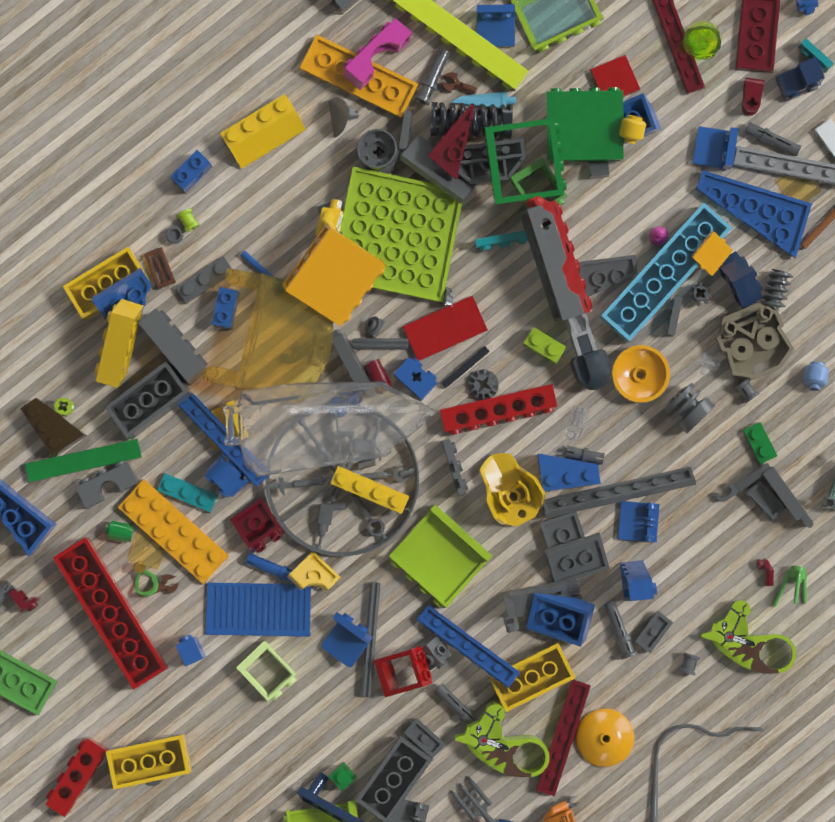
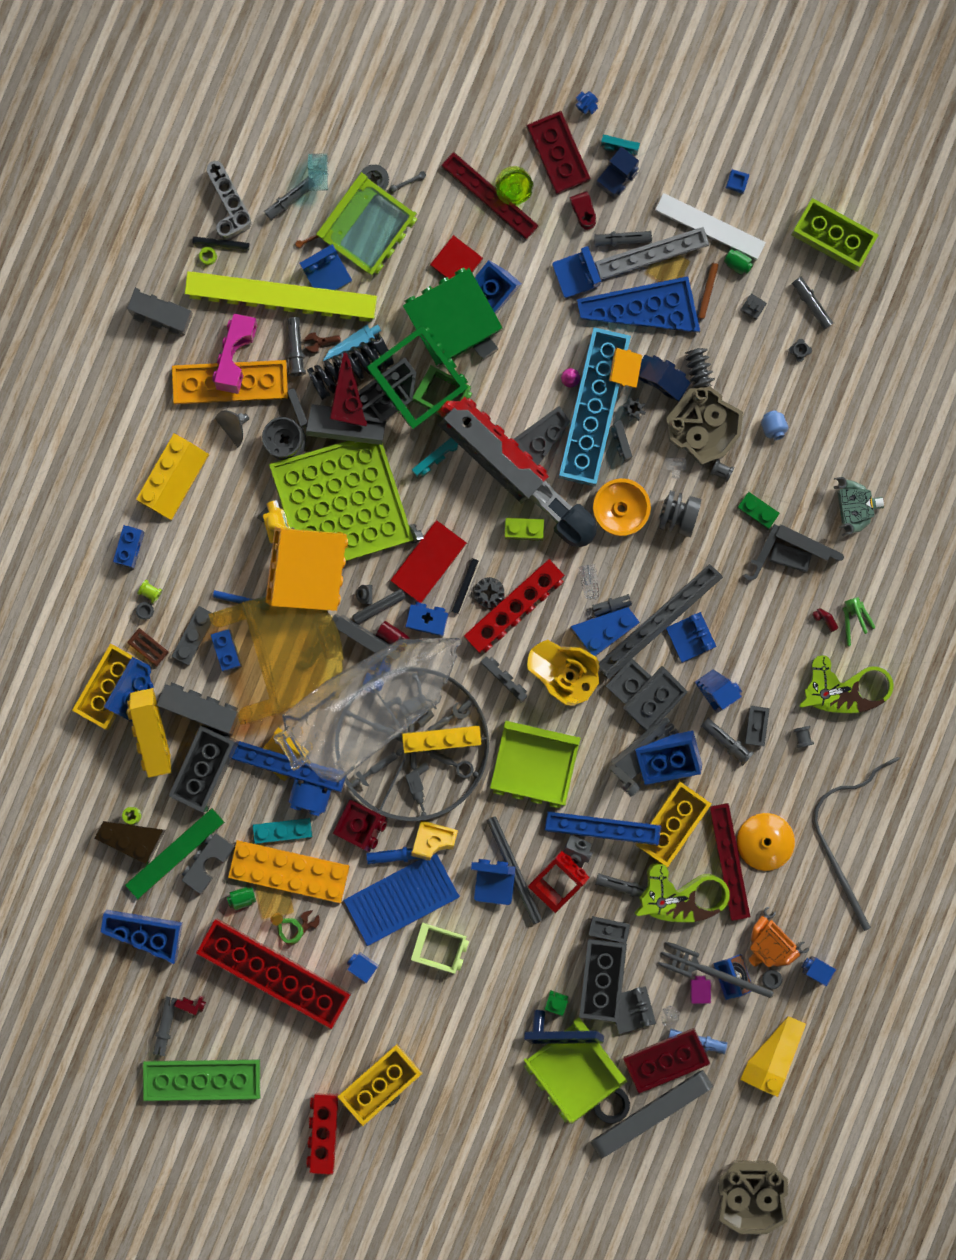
camera: 30 degrees left, 0 degrees up
yellow head [619,115,646,144] -> none

